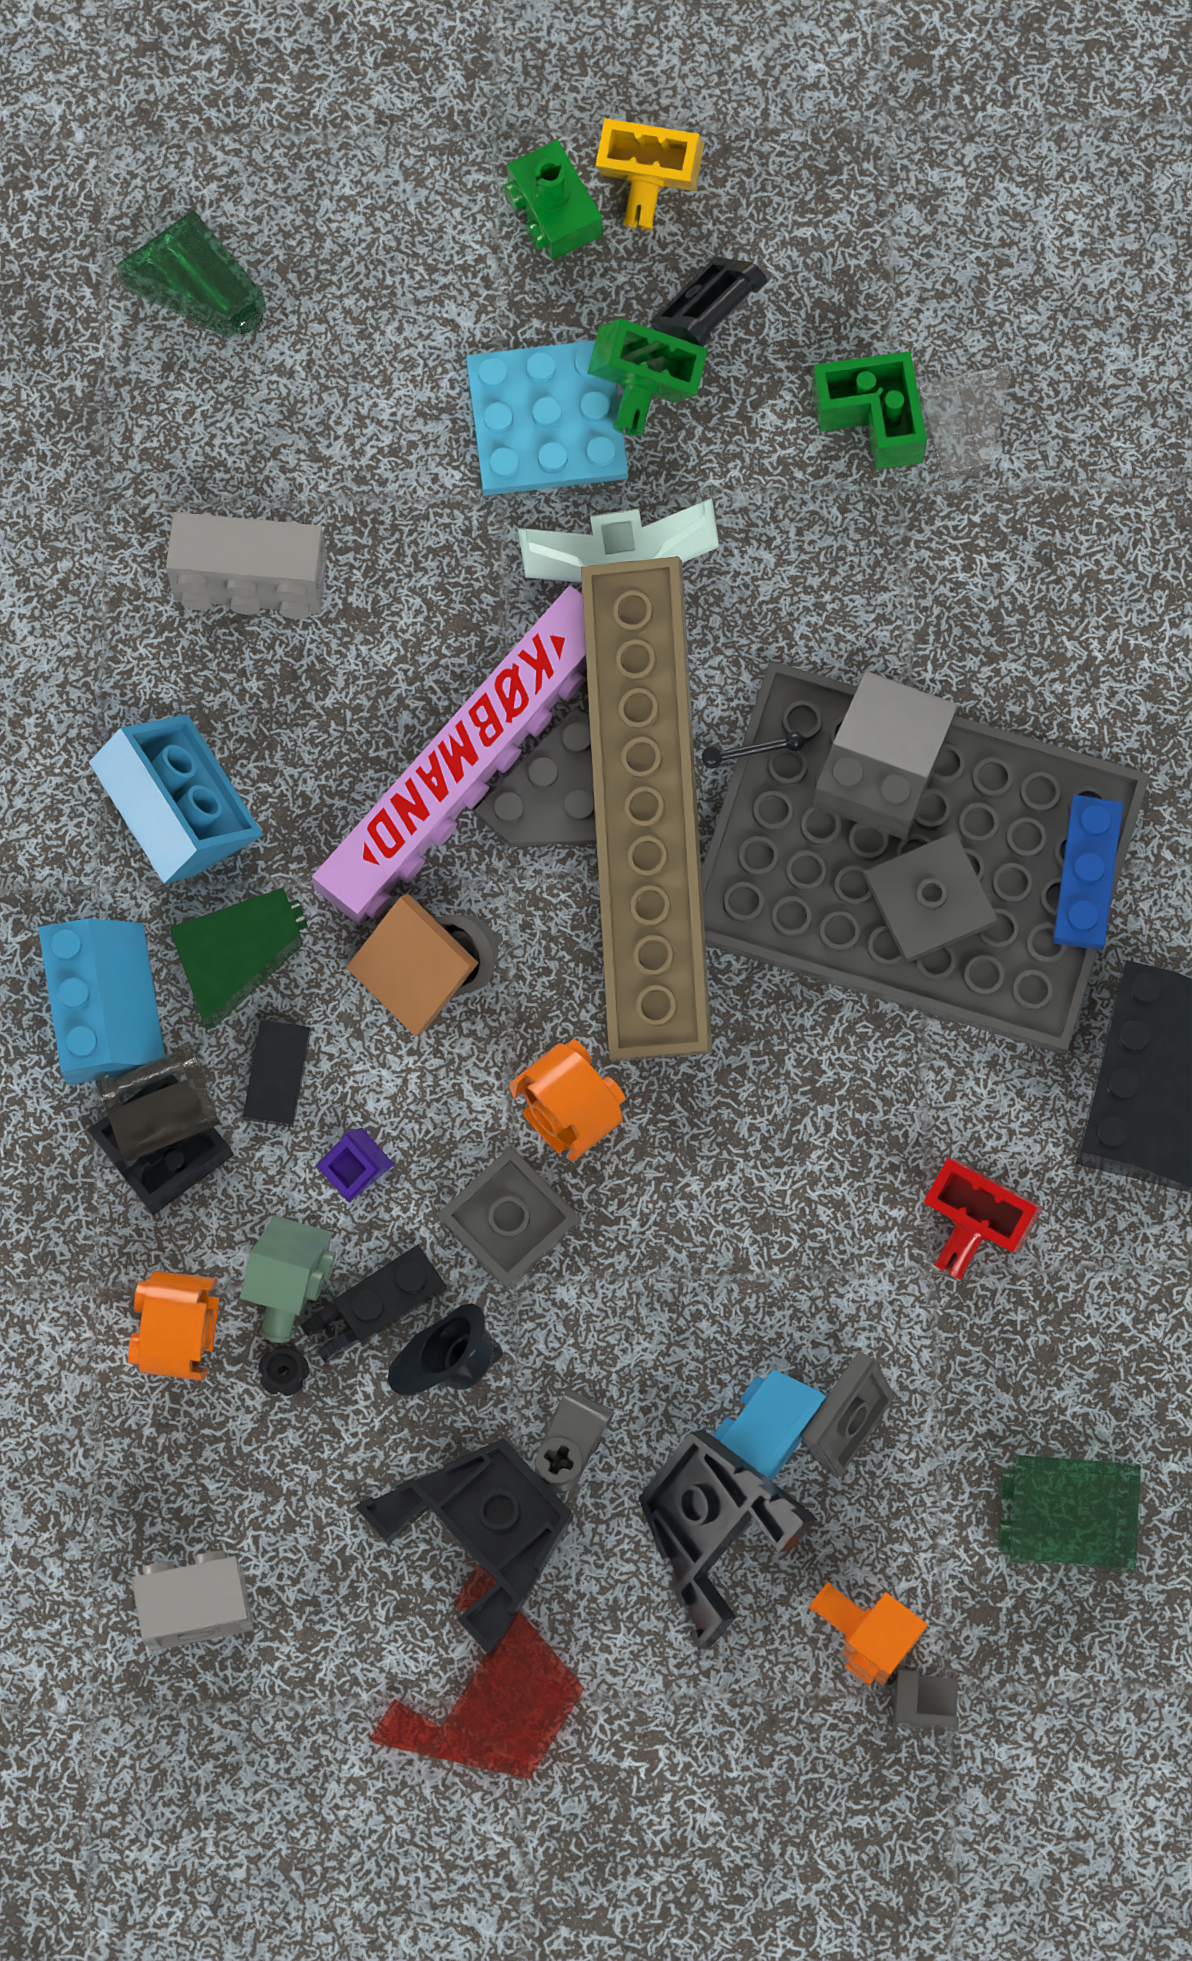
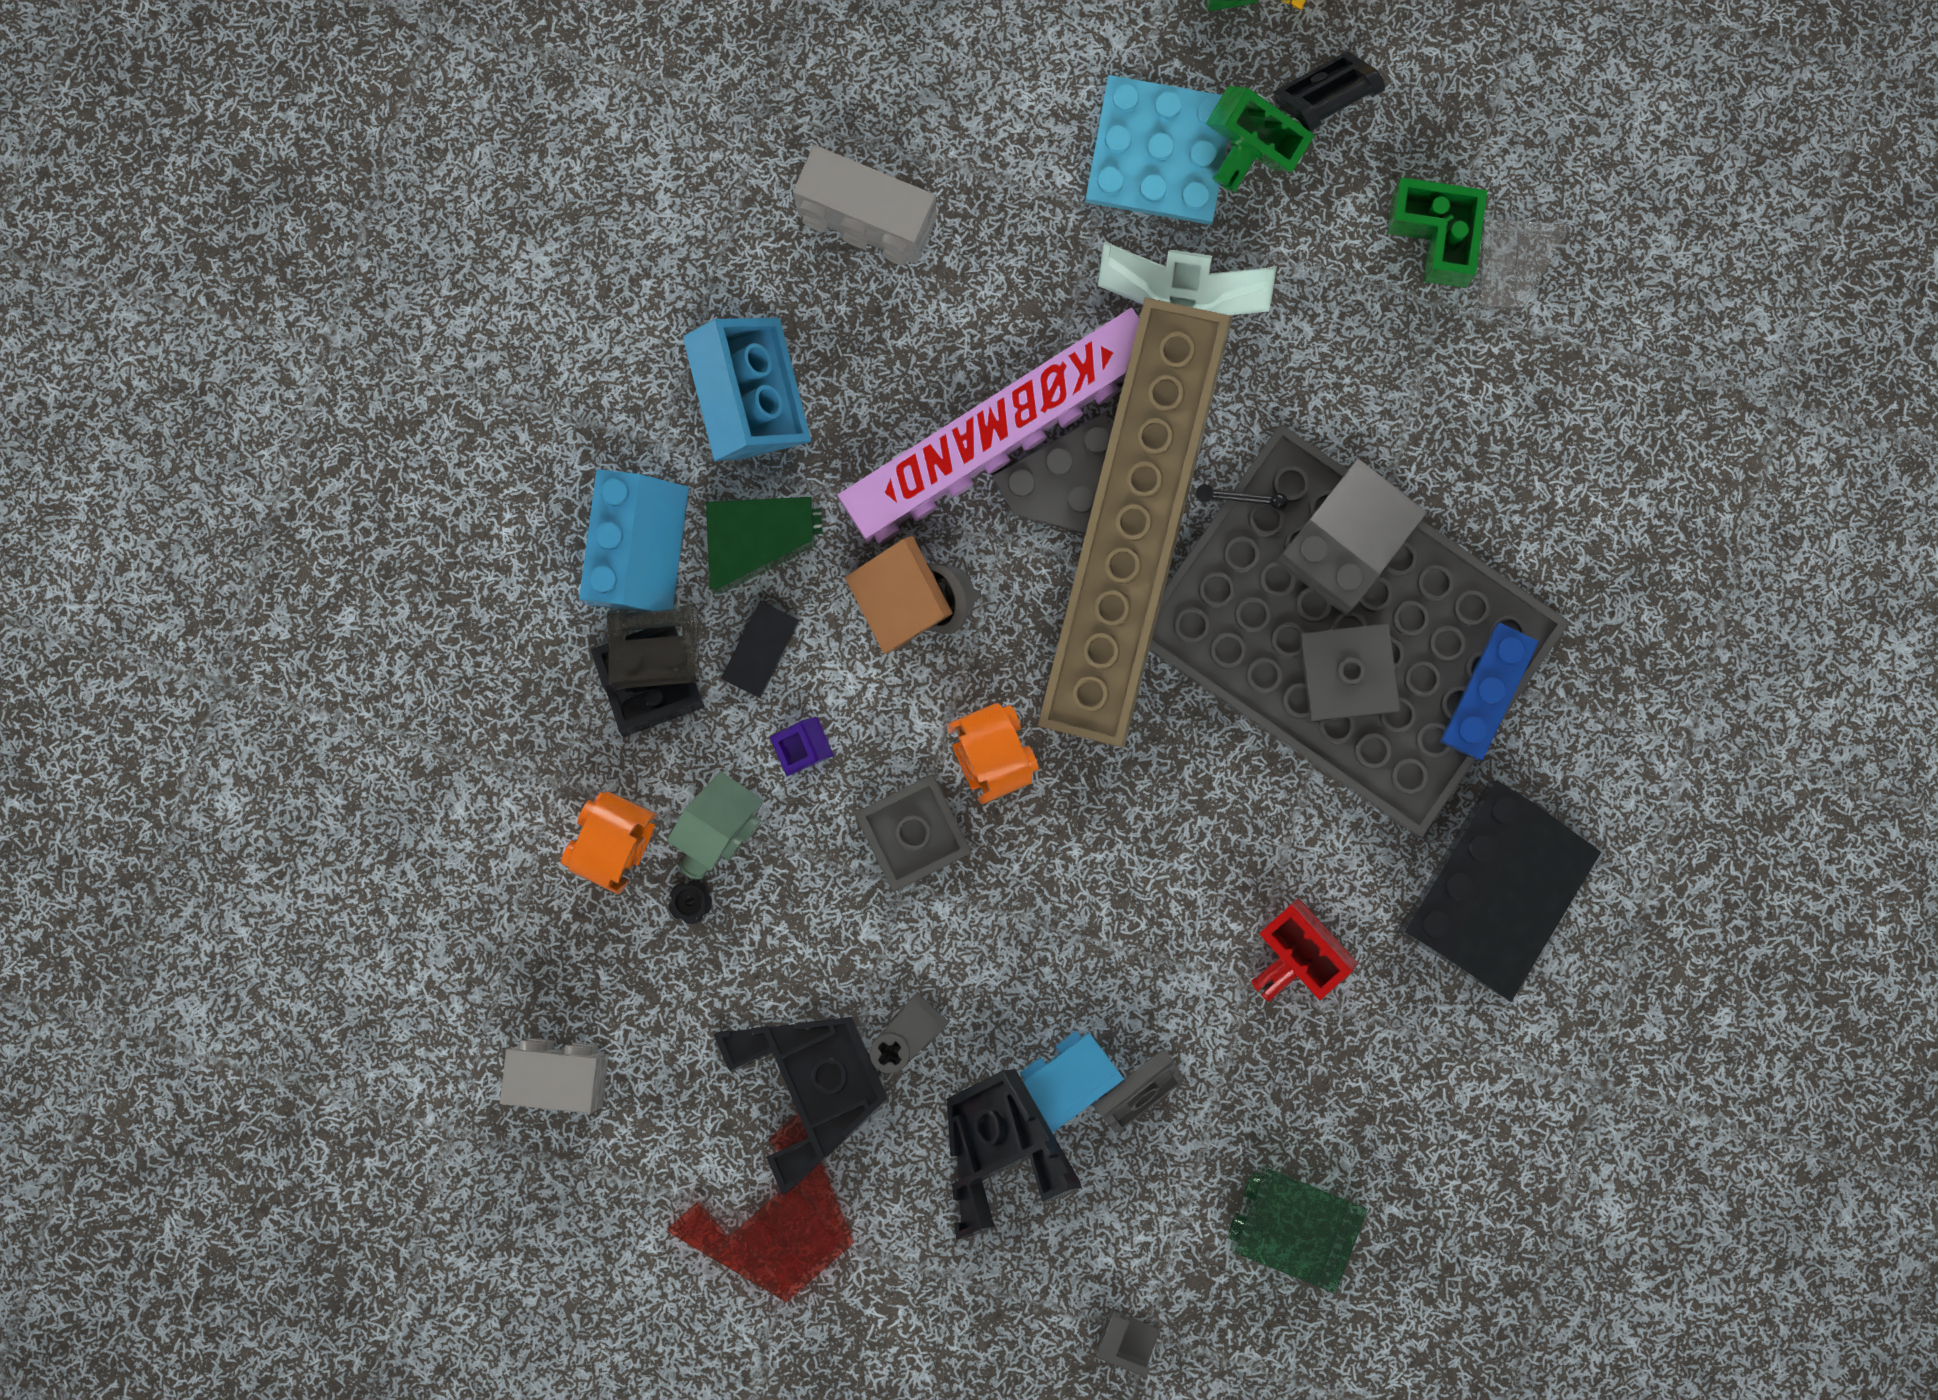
camera: 20 degrees right, 10 degrees up
black hinge [301,1244,447,1363] -> none
black piece [388,1303,503,1396] -> none
orange brick [809,1581,928,1686] -> none

